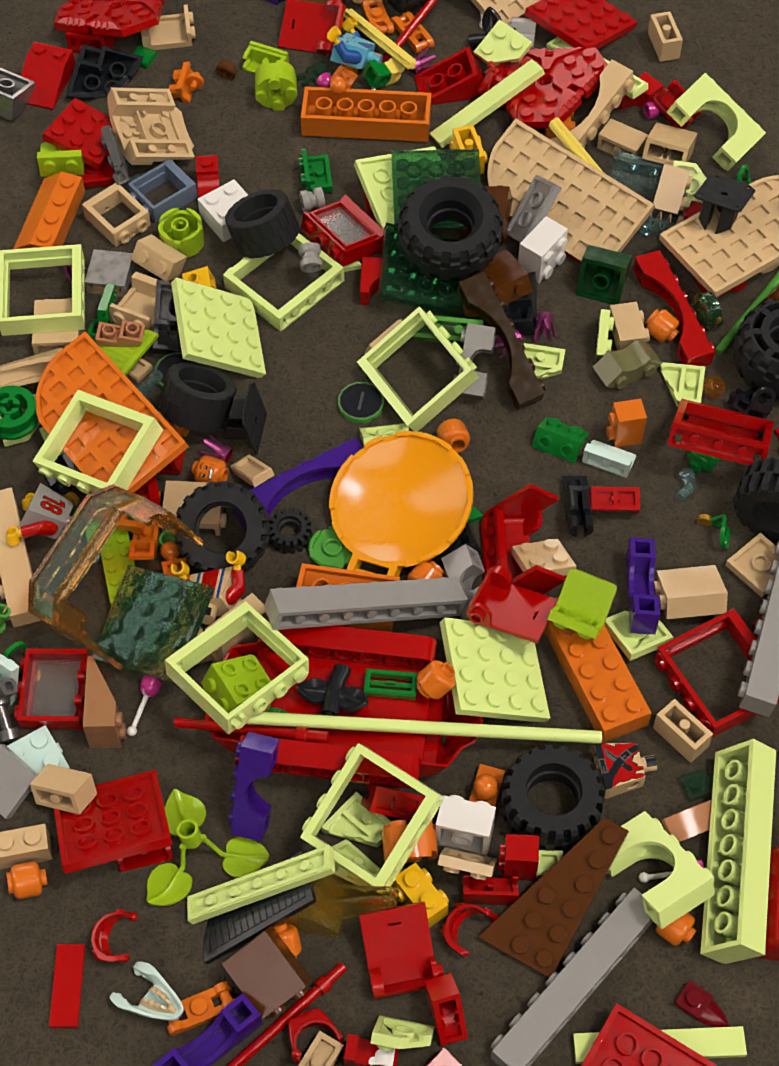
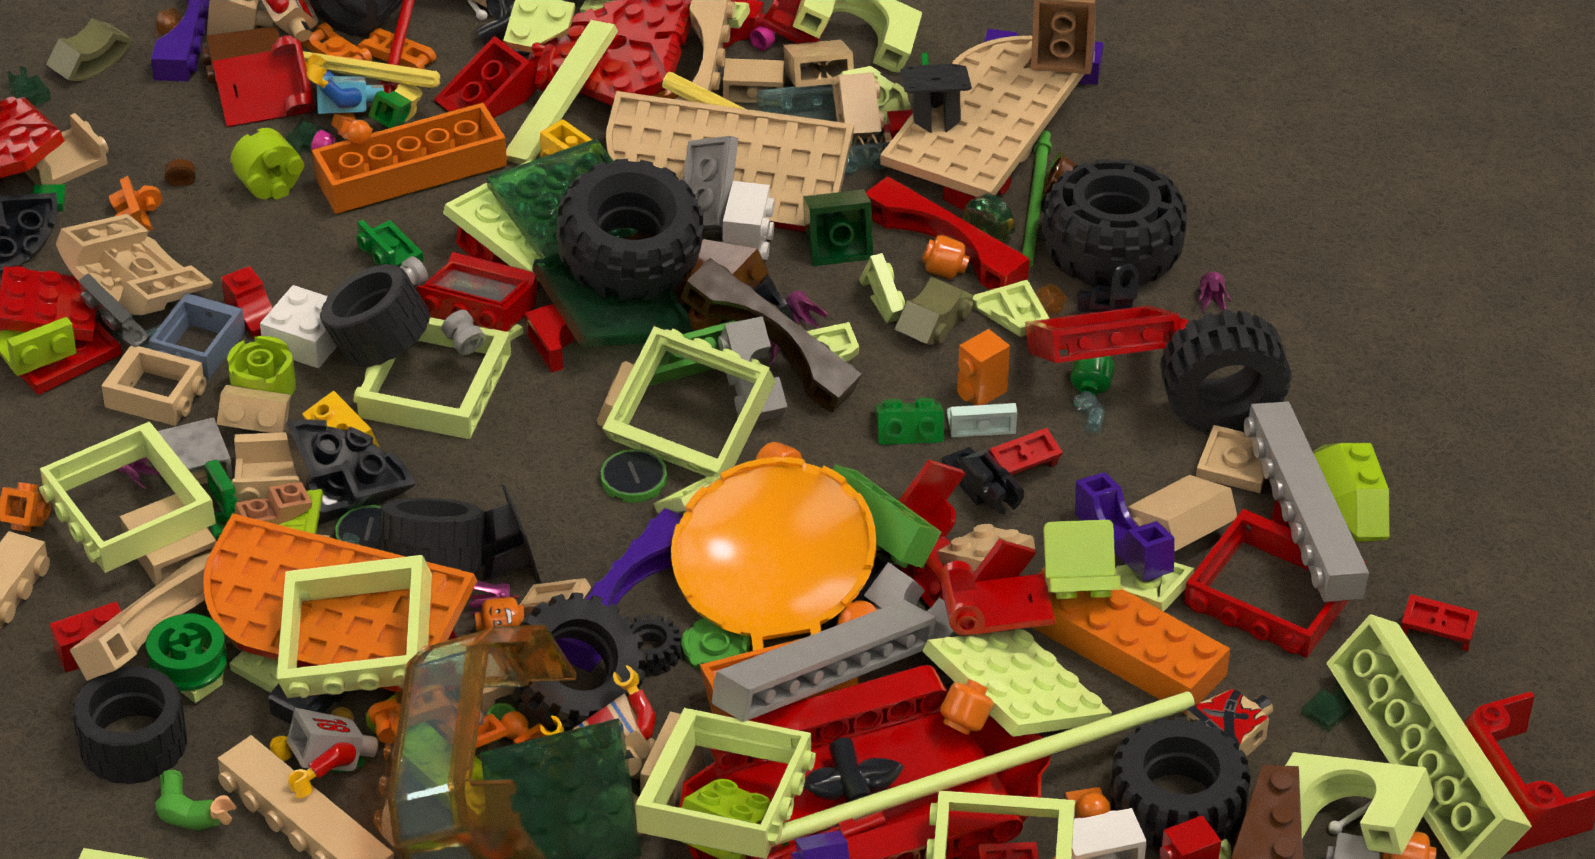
camera: 30 degrees left, 15 degrees down
orange slope [13,172,85,249] -> none
yellowish green plate [171,278,266,378] -> none
lime hinge [242,41,289,73] -> none
green tile [364,668,418,700] -> none
flat silver piece [406,46,436,75] -> none
tan brick [609,302,650,350] -> none
tan brick [653,699,713,763] -> none
nougat slope [661,800,712,842] -> none
green piece [697,514,731,549] -> none
none -> bright green brick [833,464,941,568]

